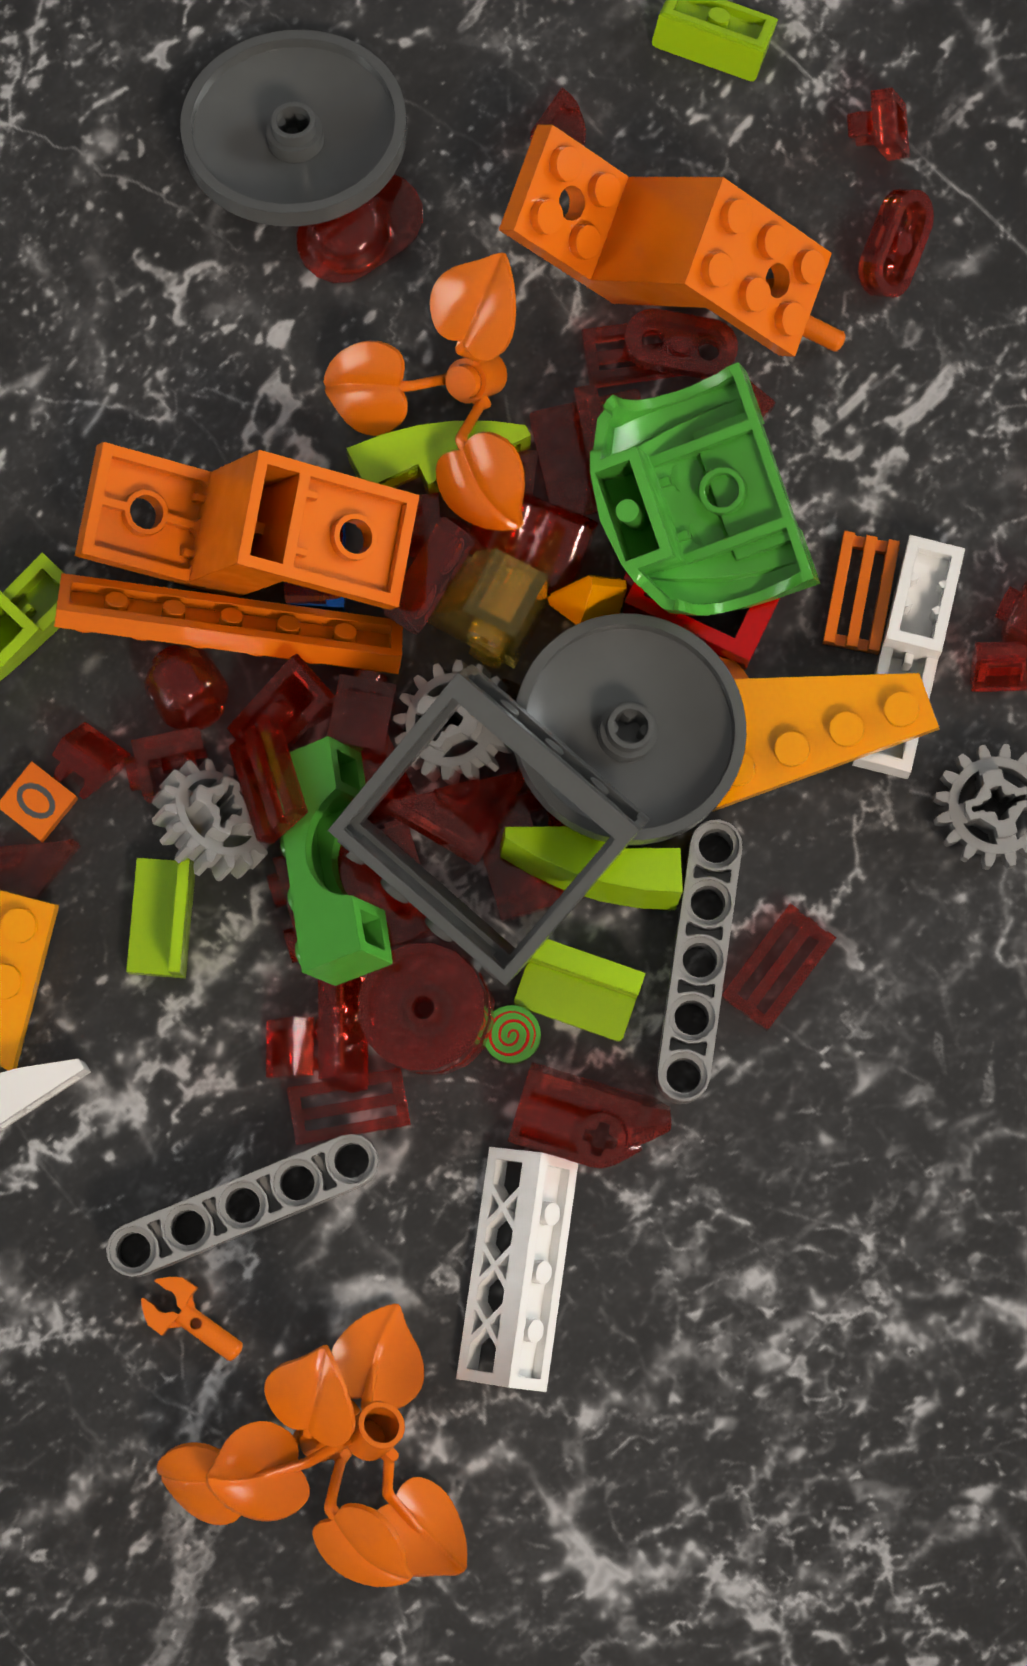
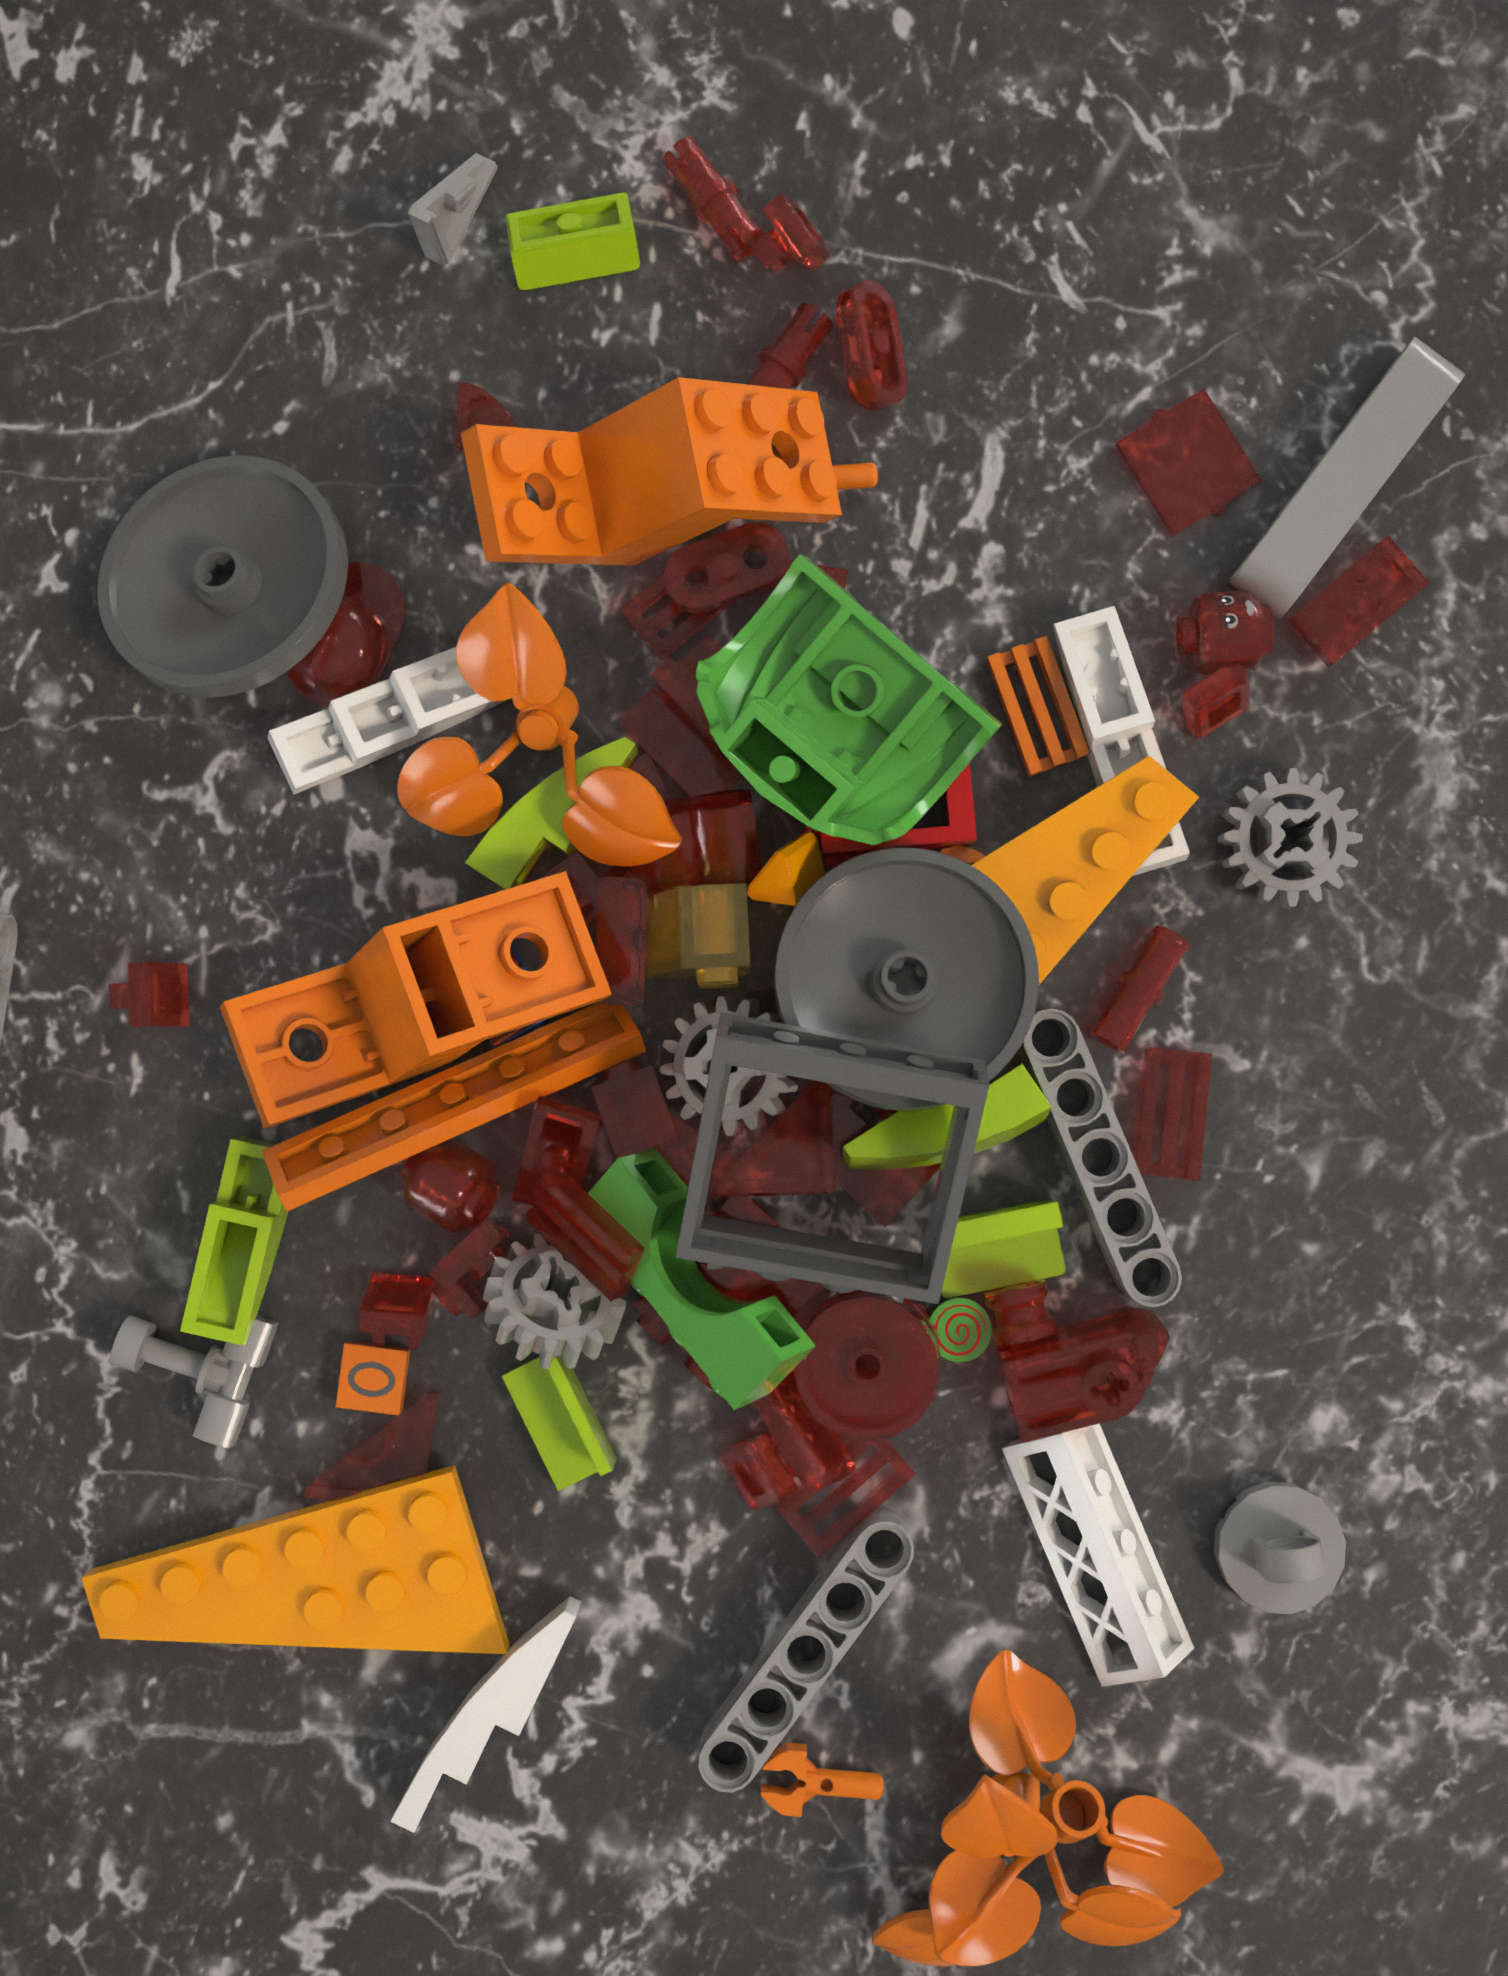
camera: 30 degrees left, 5 degrees up
none -> clear red tile [109,961,189,1028]
none -> white slope [267,647,506,795]
none -> clear red pin [663,136,767,262]
none -> clear red pin [746,303,833,389]
none -> clear red wheel [983,1279,1058,1346]
none -> clear red pin [1089,925,1191,1054]
none -> light grey tile [1214,1481,1346,1614]

